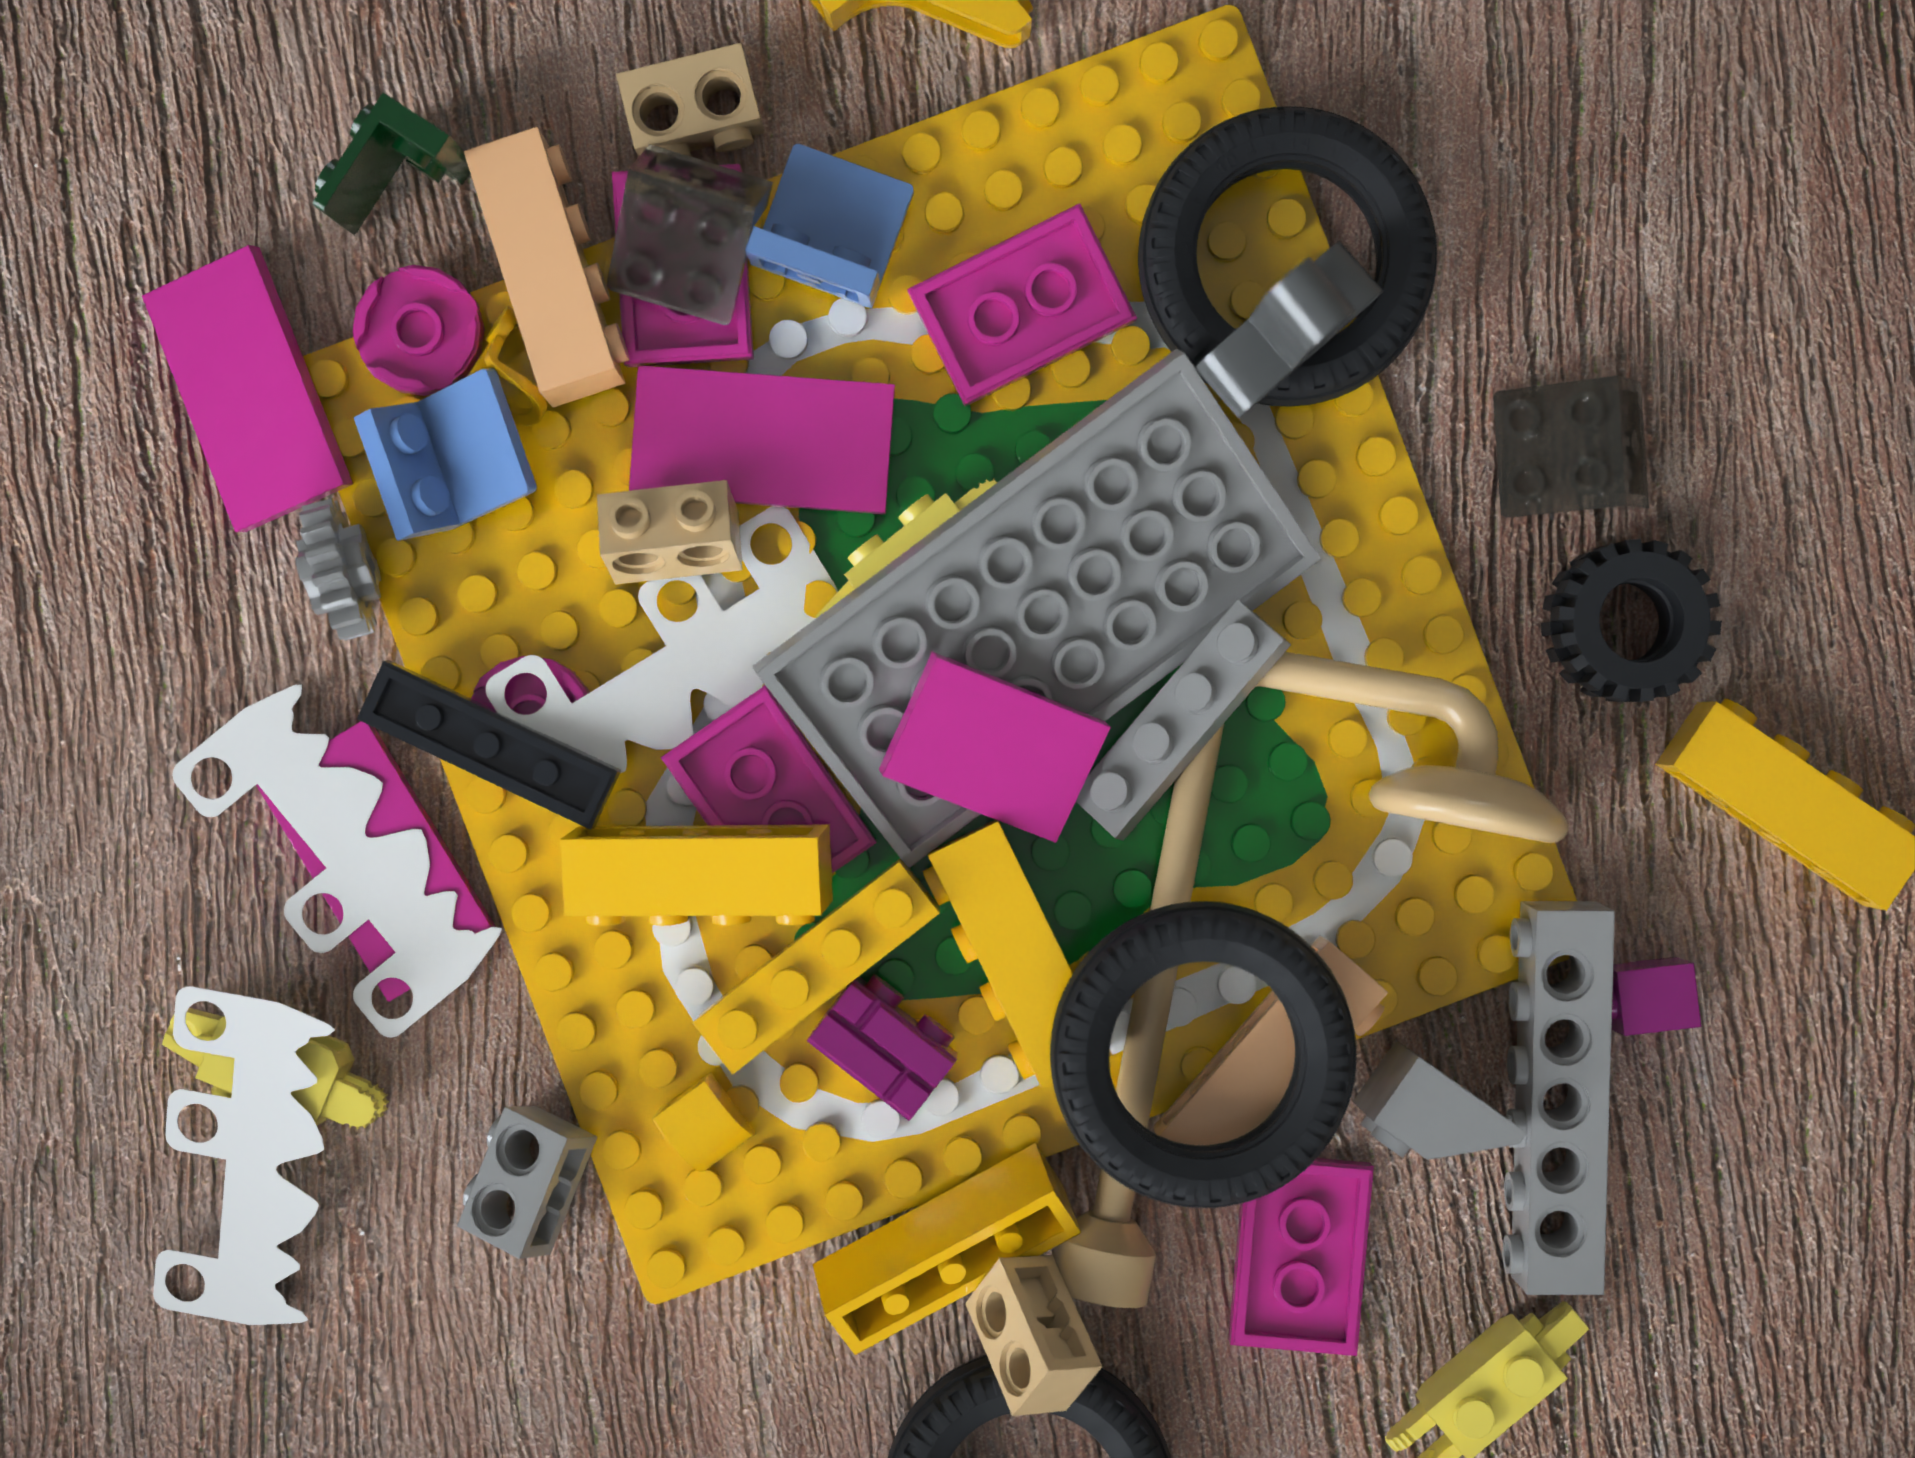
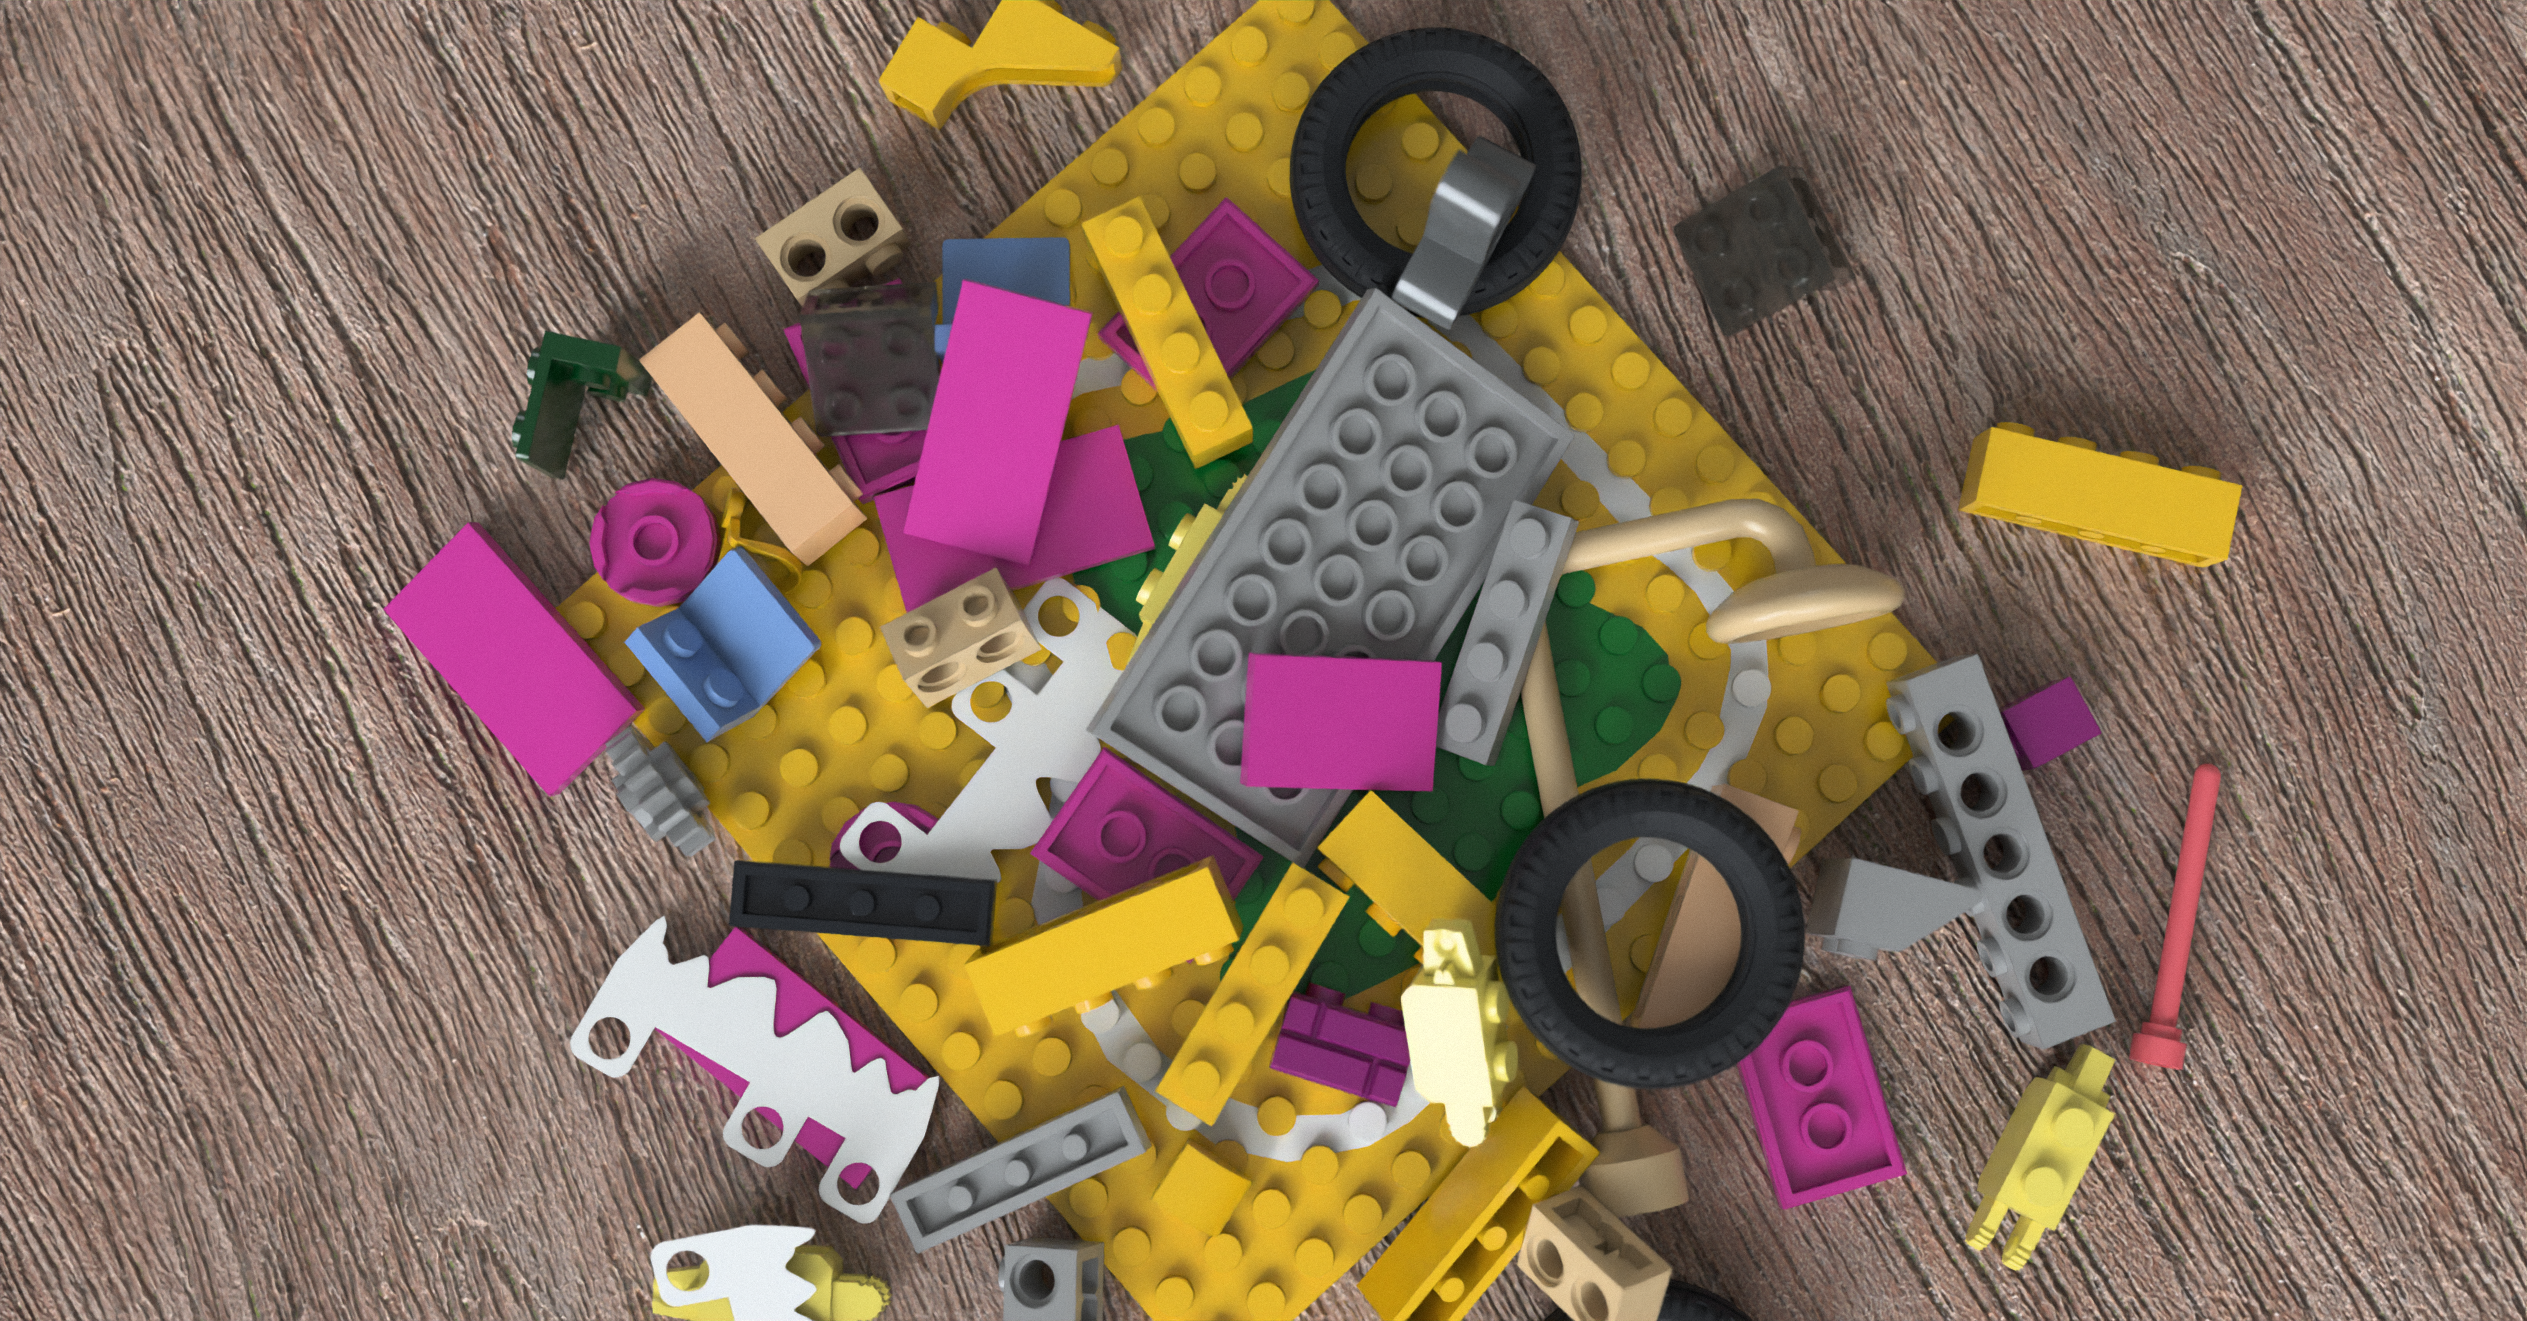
camera: 25 degrees left, 5 degrees down
black tyre [1541,539,1722,702] -> none
none -> light grey plate [890,1086,1152,1254]
none -> dark pink tile [903,278,1093,566]
none -> yellow brick [1081,196,1253,469]
none -> hinge [1401,918,1518,1148]
none -> coral piece [2129,763,2221,1070]

